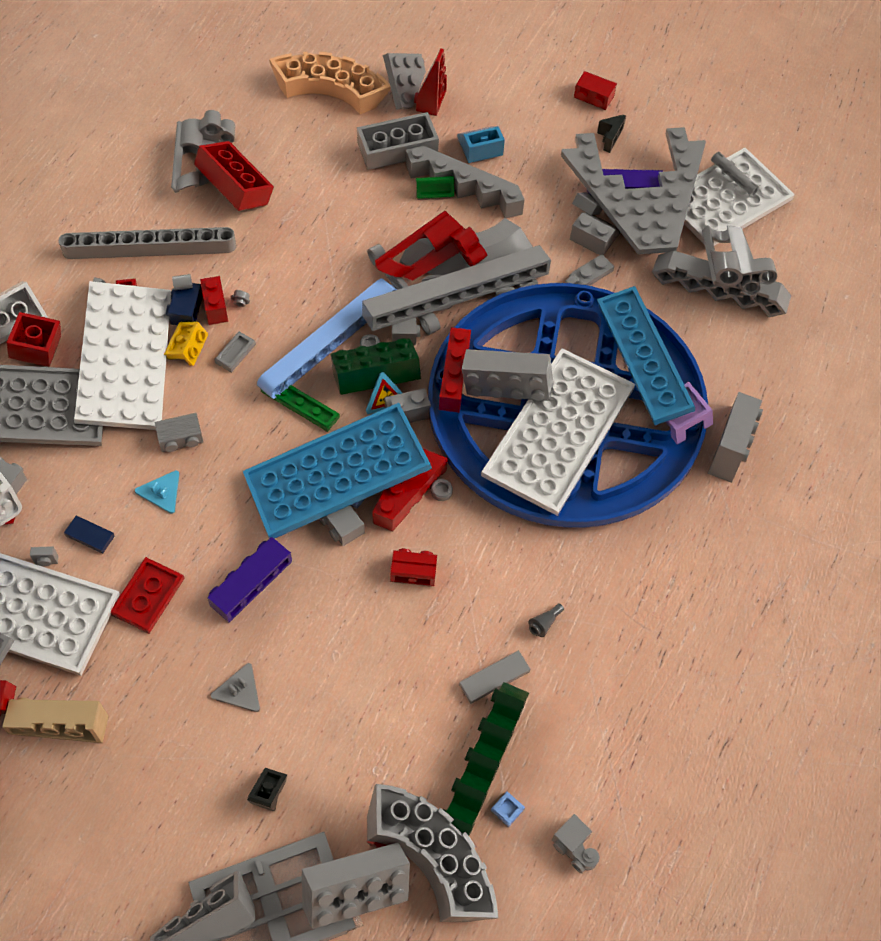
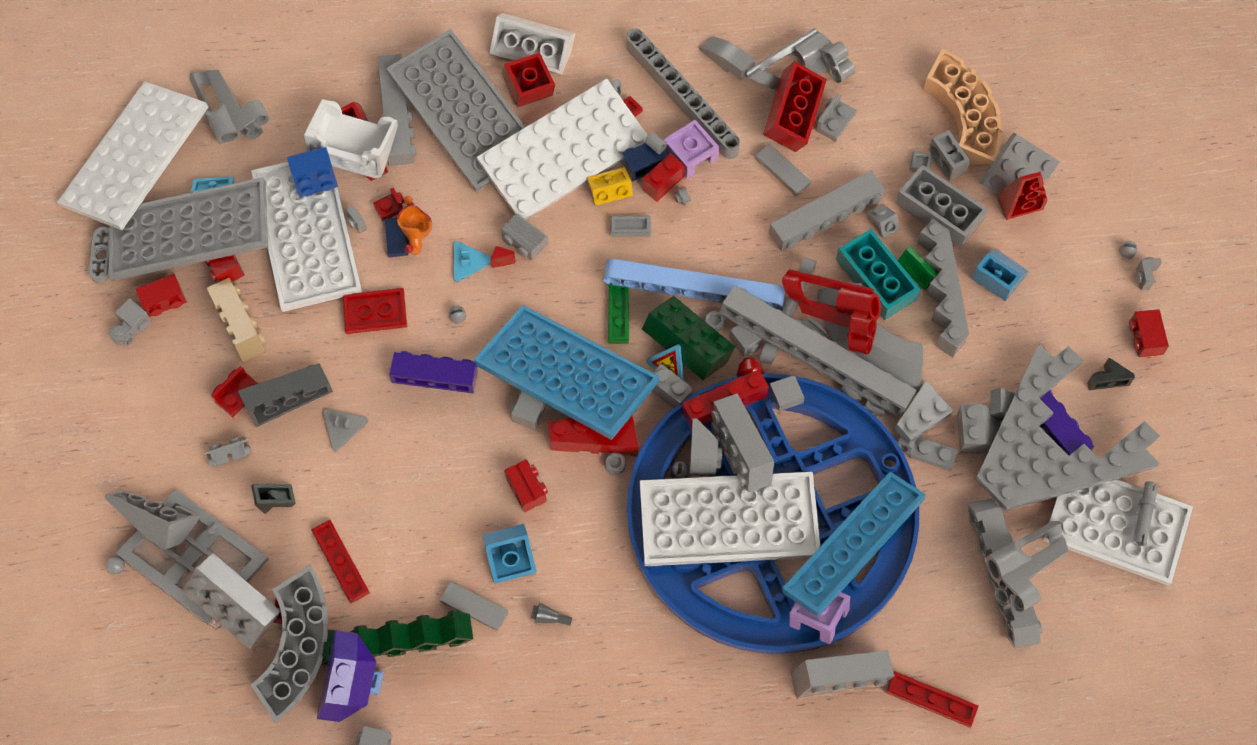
camera: 60 degrees right, 5 degrees up
none -> light grey hinge [205,436,252,467]
none -> red bracket [211,366,259,418]
none -> dark grey wedge [238,363,333,427]
none -> red tile [311,520,370,603]
none -> dark purple wedge [317,630,376,722]
none -> red bracket [373,187,405,222]
none -> orange piece [397,196,432,255]
none -> light grey hinge [449,306,466,324]
none -> dark azure slope [482,524,537,584]
none -> red slope [491,246,516,268]
none -> lavender panel [664,120,719,179]
none -> light grey hinge [671,461,688,479]
none -> light grey slope [690,419,722,476]
none -> light grey slope [699,36,755,80]
none -> red cone [736,357,765,377]
none -> light grey tile [755,143,811,196]
none -> light grey brick [769,170,885,251]
none -> light grey piece [769,375,804,411]
none -> light grey bracket [815,93,857,142]
none -> teal brick [836,229,921,320]
none -> light grey bracket [867,204,900,238]
none -> red tile [886,671,979,728]
none -> light grey wing [894,381,954,444]
none -> light grey tile [910,151,933,172]
none -> light grey brick [929,130,970,181]
none -> light grey hinge [1119,241,1137,259]
none -> light grey bracket [1136,257,1162,291]

